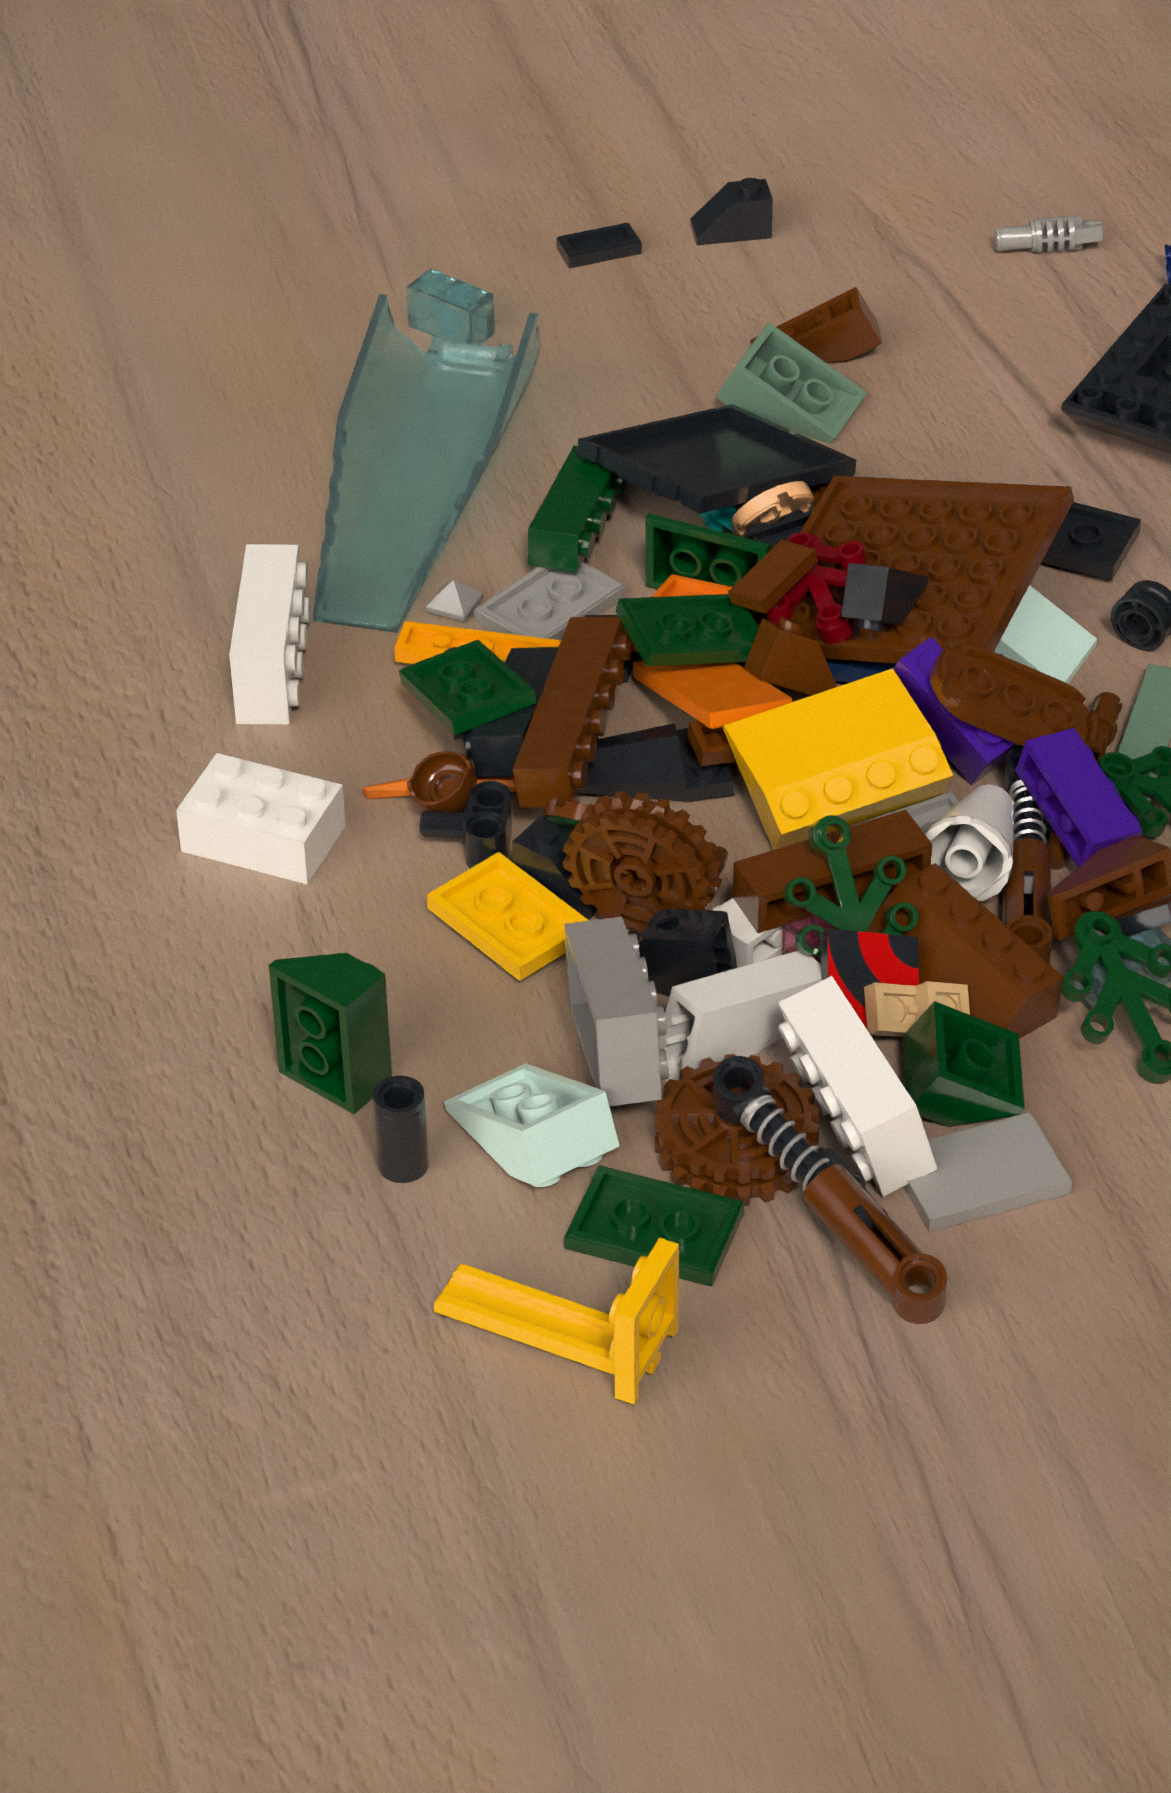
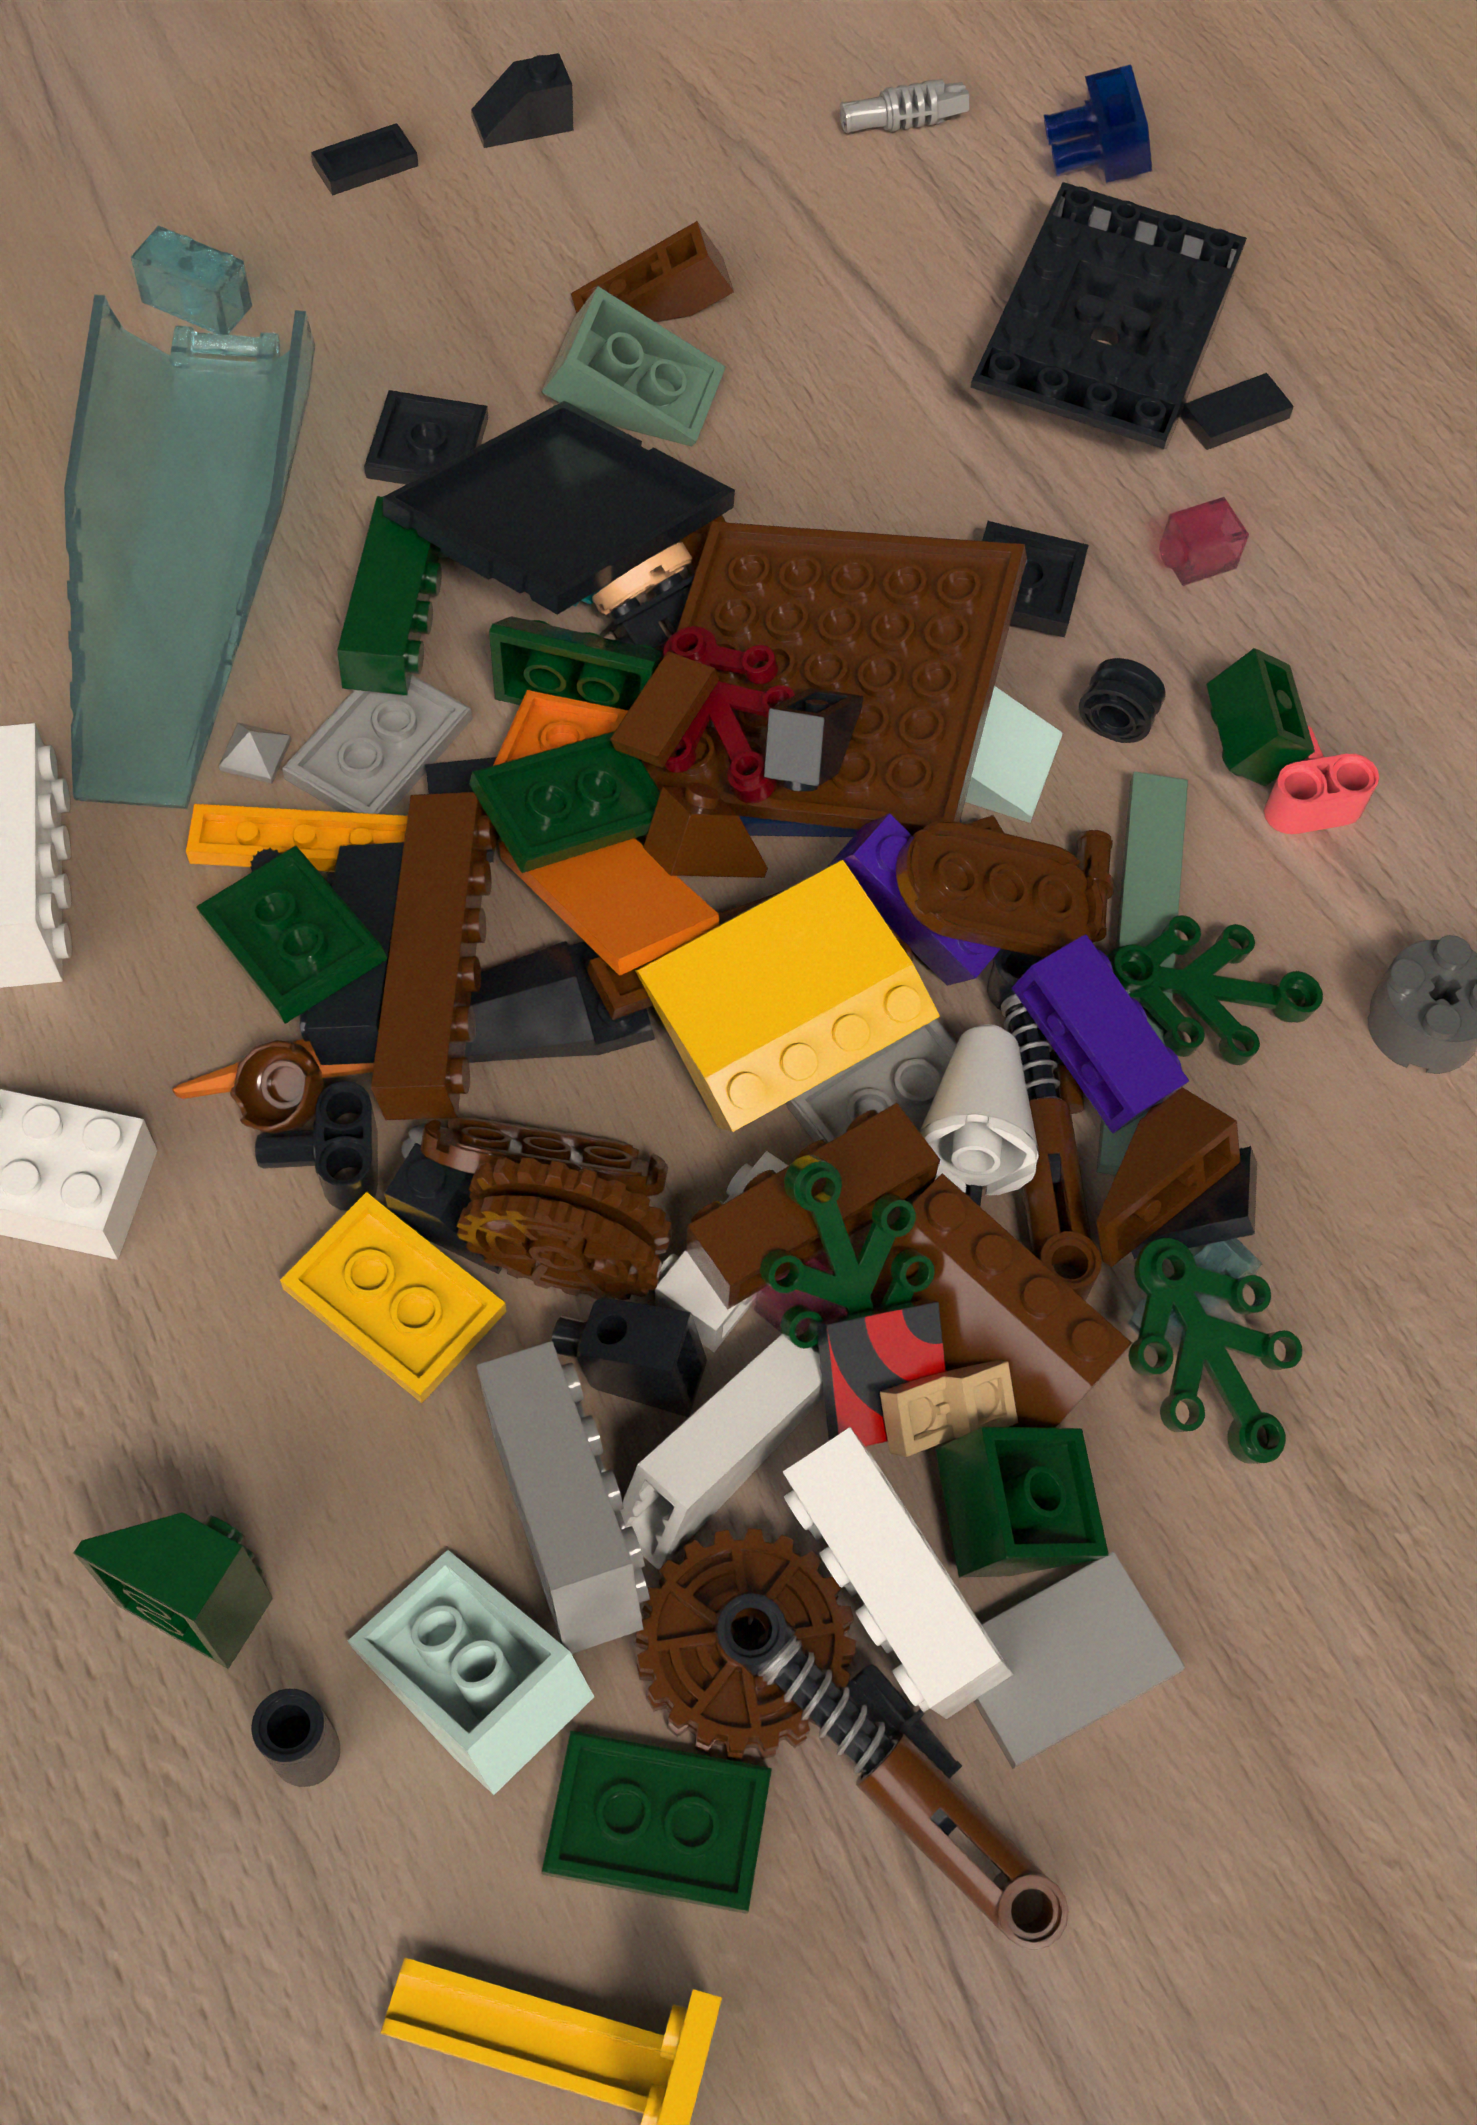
camera: 15 degrees left, 20 degrees up
none -> black tile [364,390,489,485]

